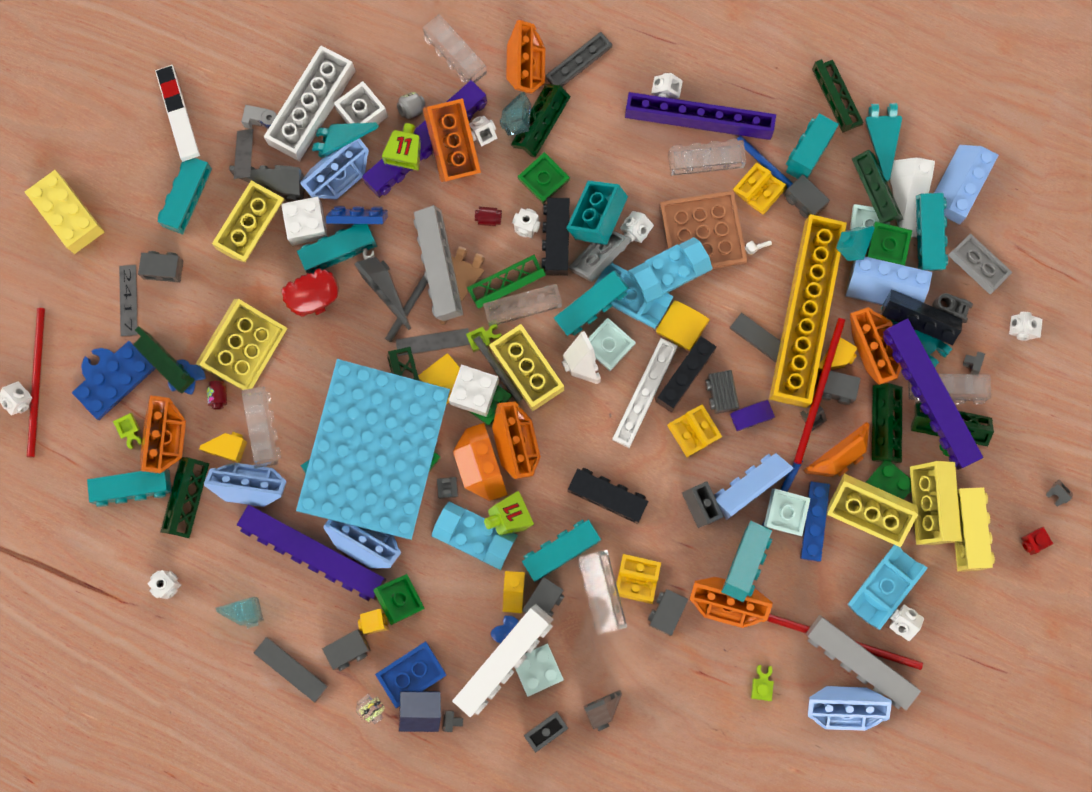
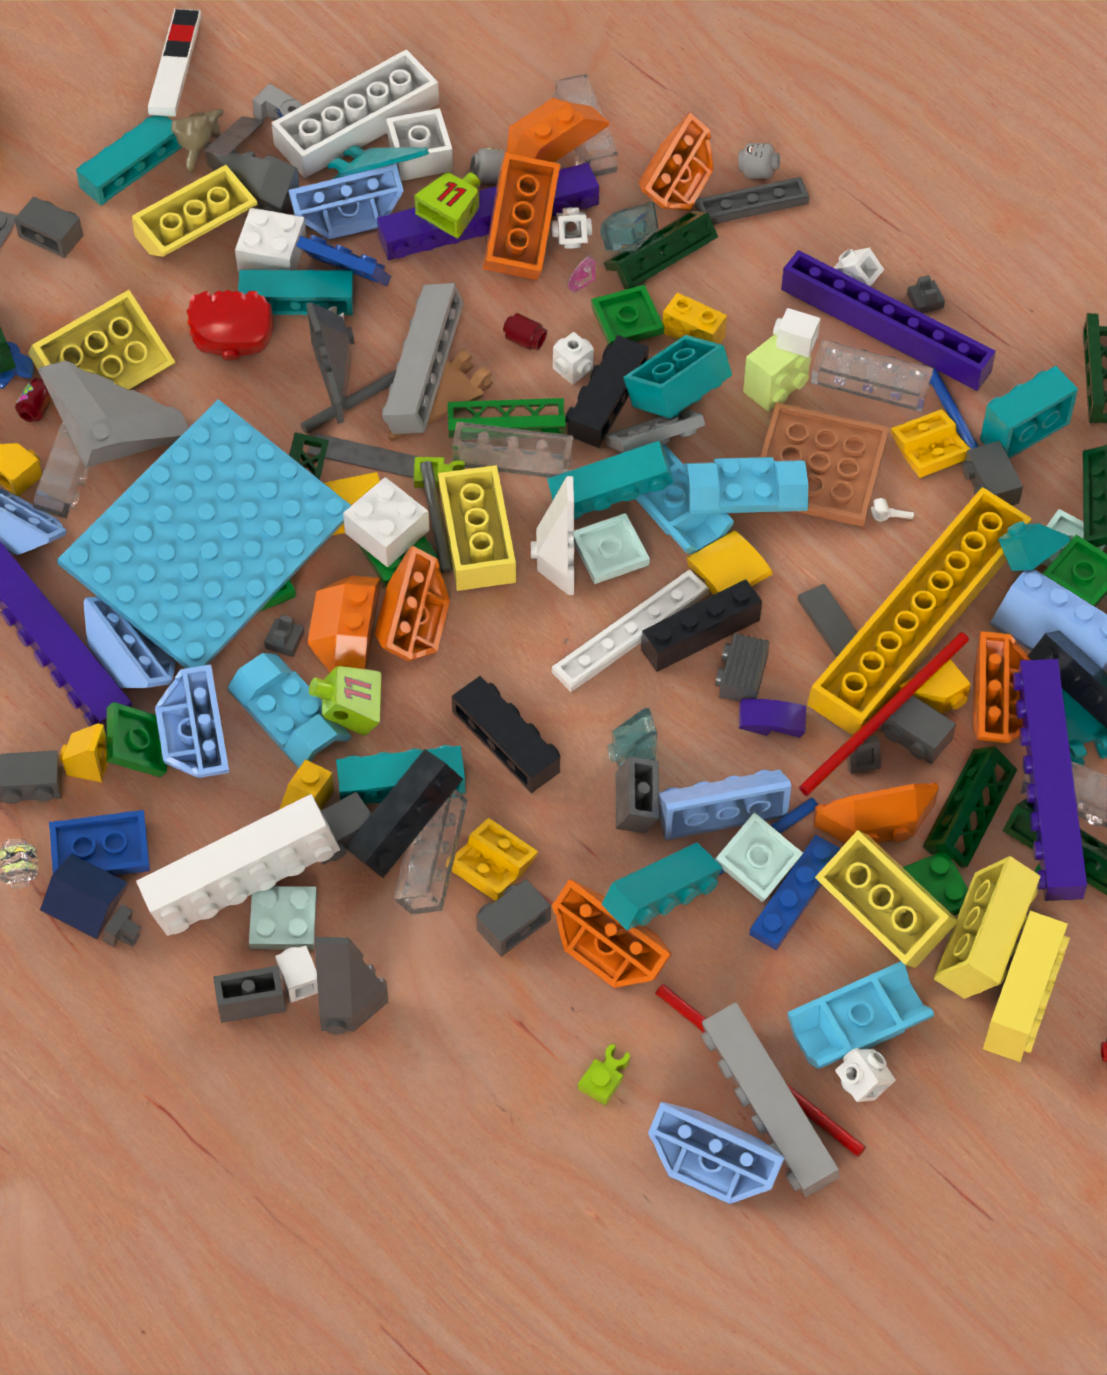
camera: 20 degrees right, 20 degrees down
white brick [620,211,654,243] -> none
yellow slope [667,404,722,458] -> none
none -> light grey slope [38,361,189,468]
none -> light blue wedge [155,664,229,778]
none -> dark tan animal [171,109,224,172]
none -> white brick [275,945,318,1003]
none -> black brick [345,749,463,878]
none -> orange wedge [506,98,609,163]
none -> clear tile [567,256,596,293]
none -> clear light blue slope [607,708,657,768]
none -> yellow brick [662,292,727,344]
none -> light grey head [738,143,780,179]
none -> yellowish green brick [743,335,811,412]
none -> white brick [773,308,820,358]
none -> dark grey tile [907,275,945,313]

